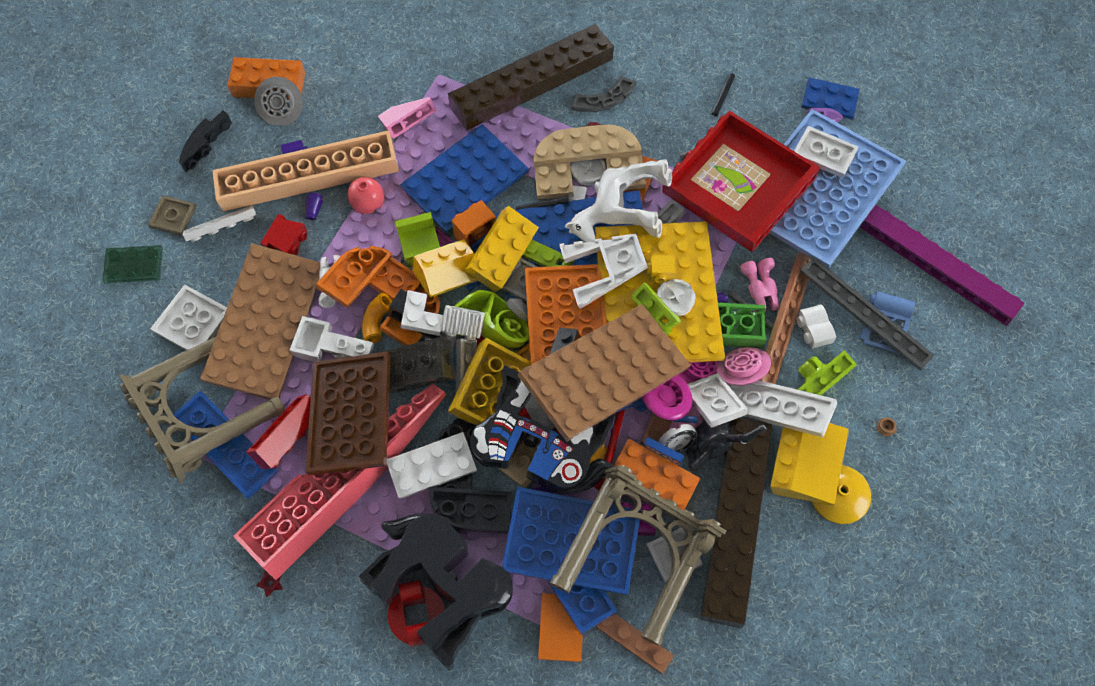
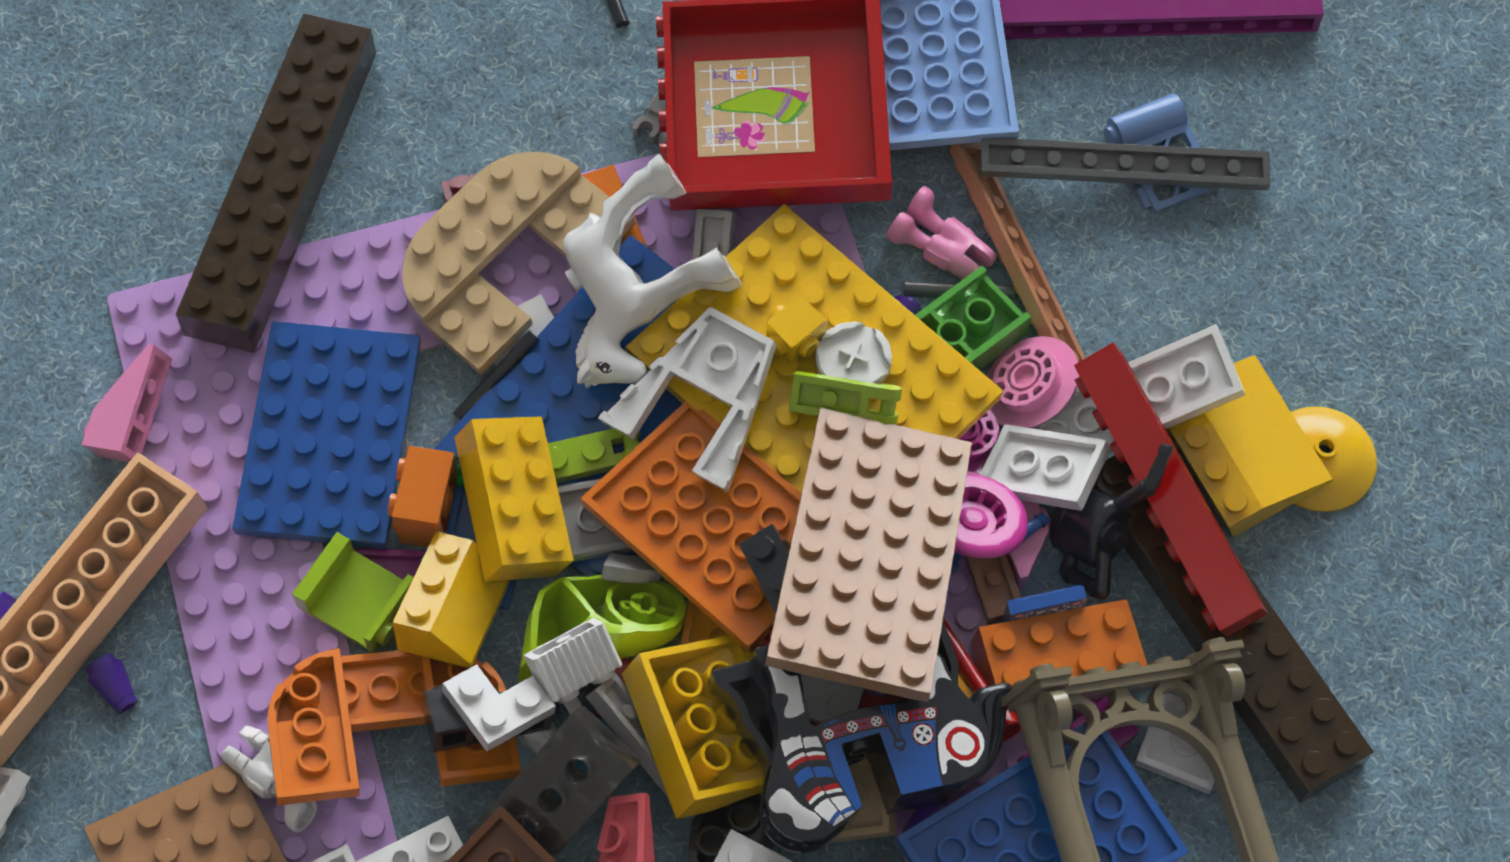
camera: 45 degrees left, 0 degrees up
red hips [260,214,308,255] -> none
coral cylinder [348,177,385,214] -> none
light orange cylinder [362,293,392,344] -> none
dark grey tile [571,77,637,112] -> none
white tile [571,158,606,186] -> none
white tile [659,424,697,452] -> none
white brick [797,304,836,349] -> none
lime plate [797,350,857,395] -> none
medium nougat plate [876,418,897,437] -> none
none -> red brick [1074,342,1268,637]

